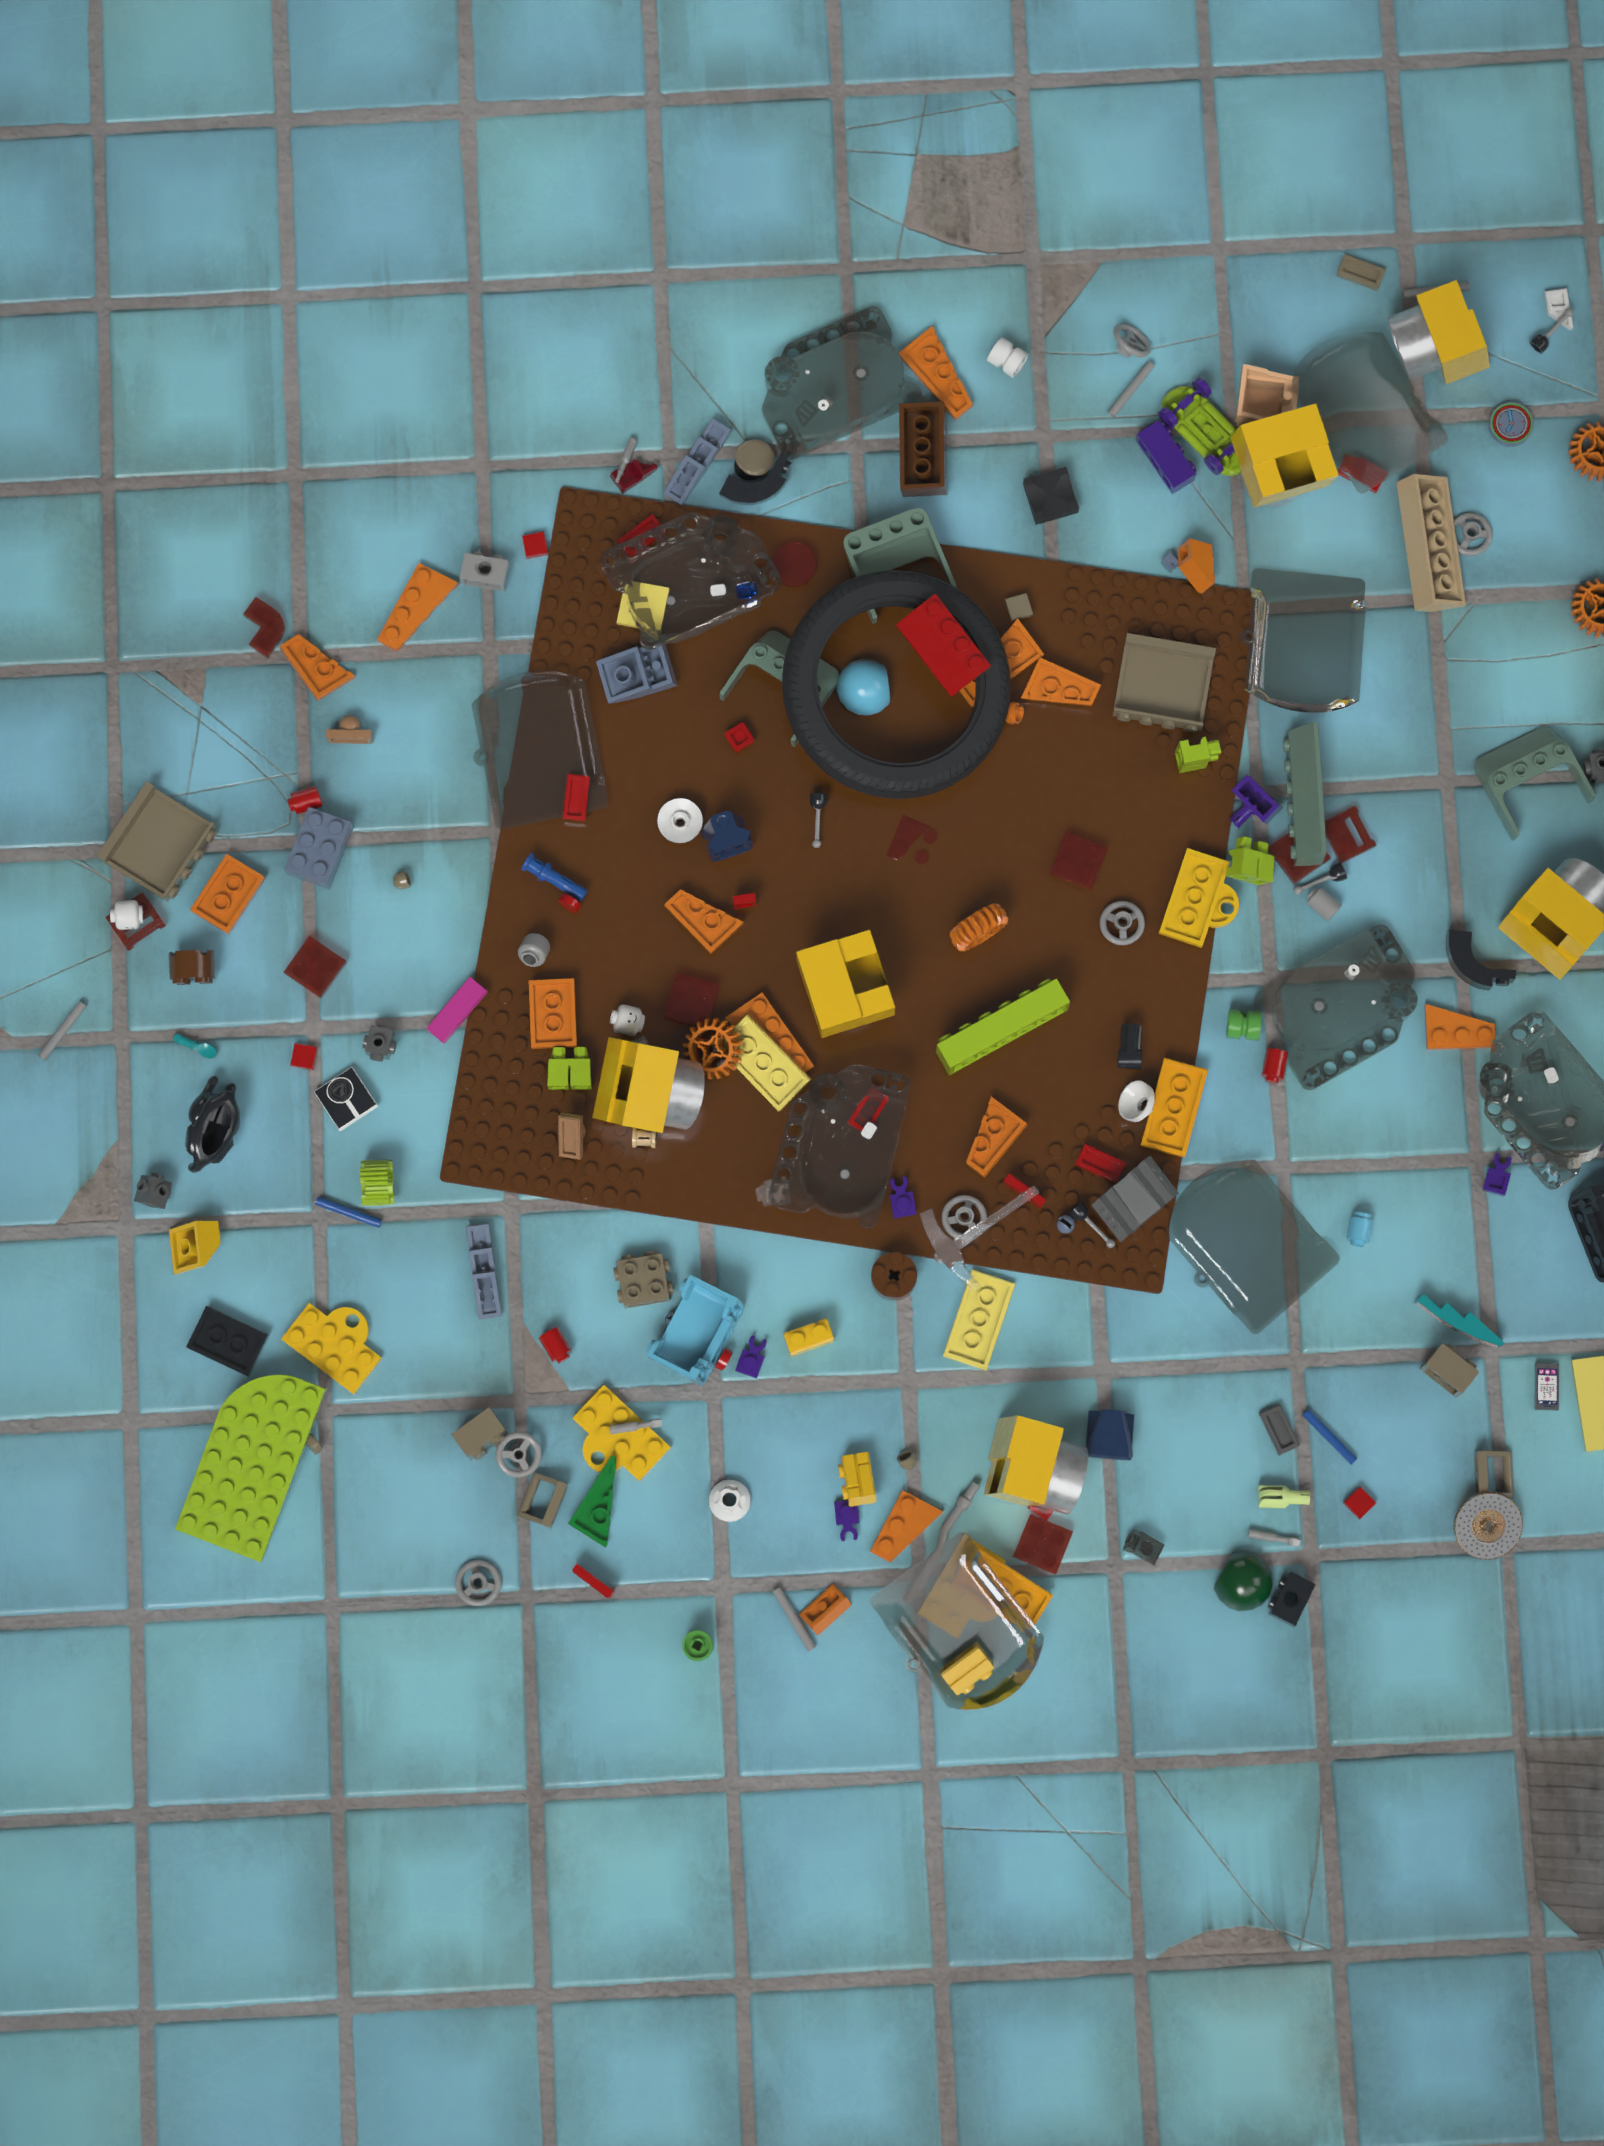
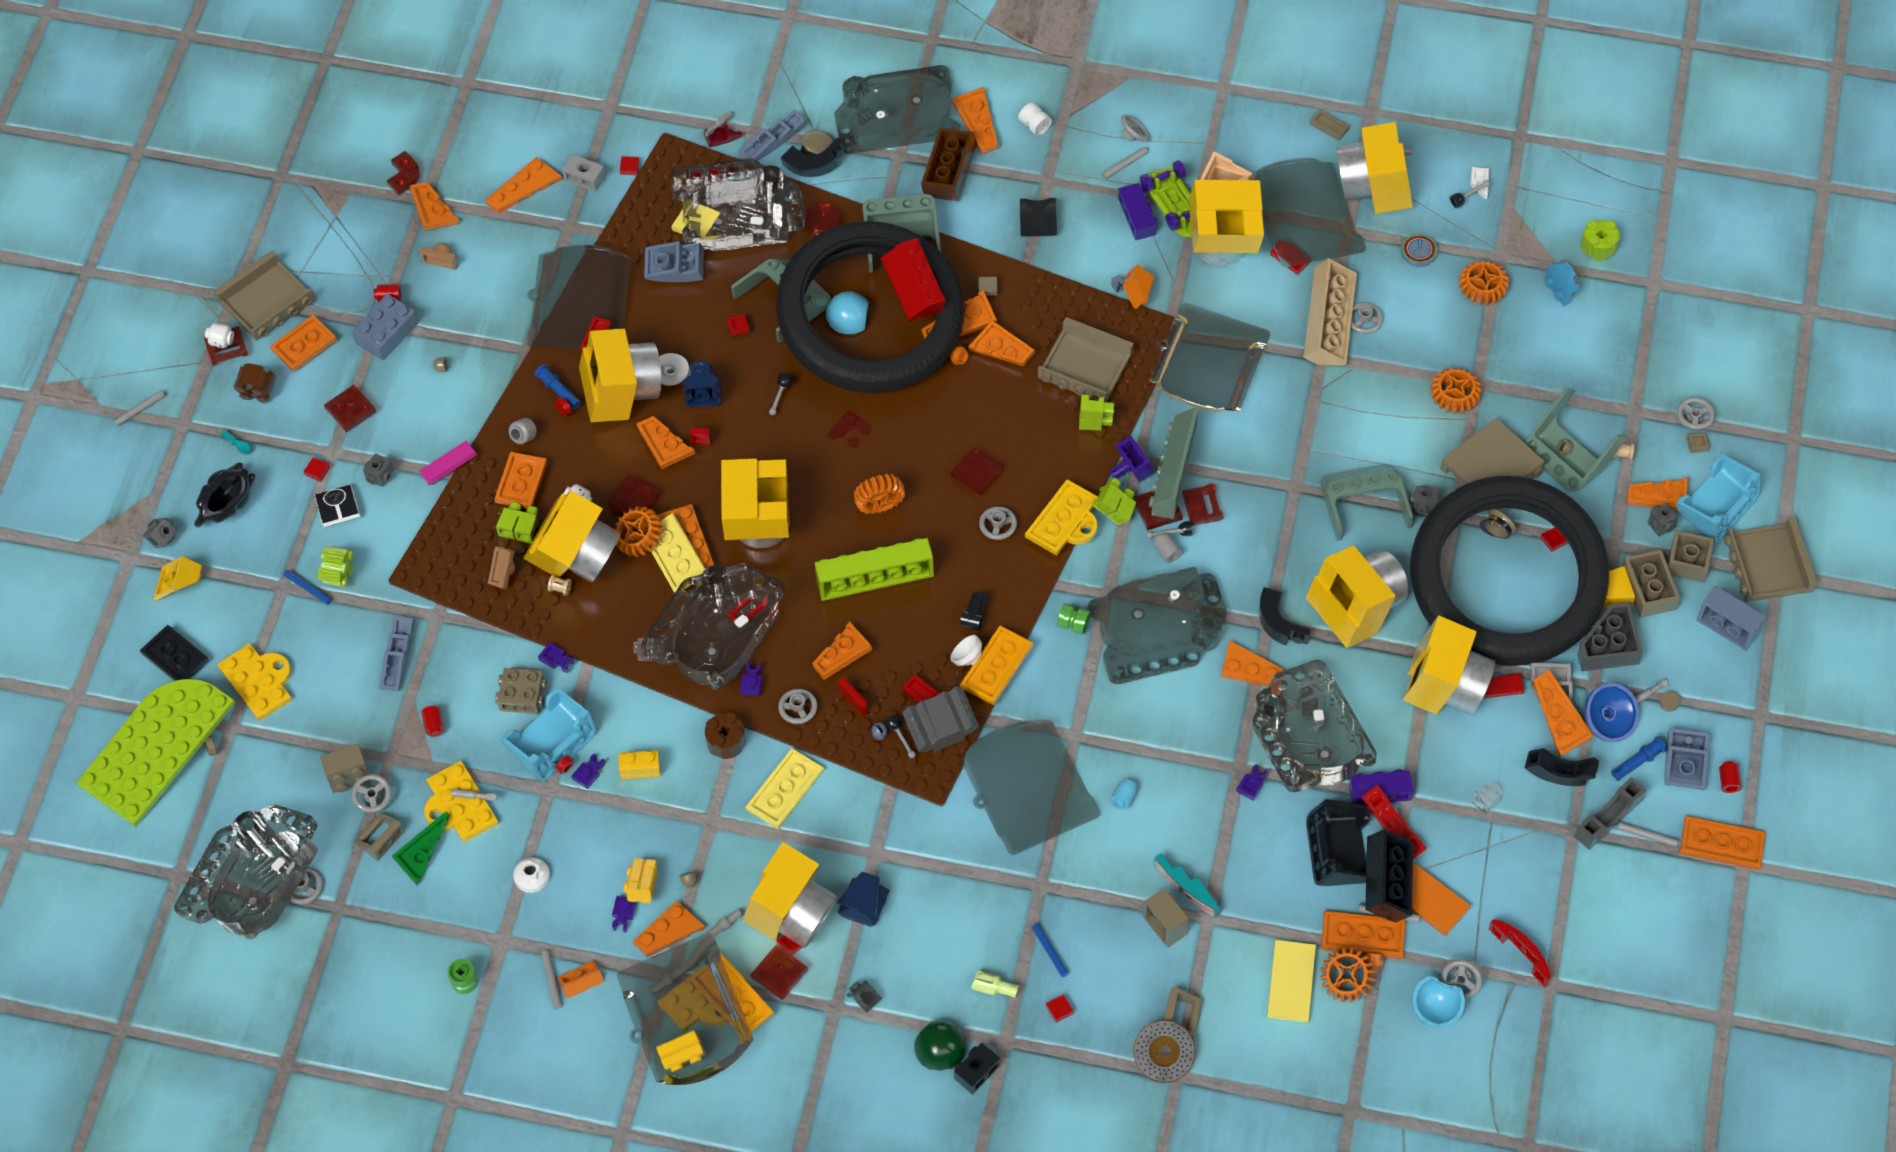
camera: 15 degrees right, 20 degrees down
red tile [572,1564,615,1599] -> none
clear blue tile [735,582,758,599] -> none
clear piece [920,1185,1039,1291] -> none
light grey piece [1248,1528,1301,1546] -> none
dark grey tile [1259,1404,1300,1456] -> none
red brick [1261,1048,1289,1084] -> none
tile [1535,1363,1559,1411] -> none
none -> clear smoke piece [174,805,318,939]
none -> dark purple plate [538,643,575,673]
none -> yellow piece [579,329,661,422]

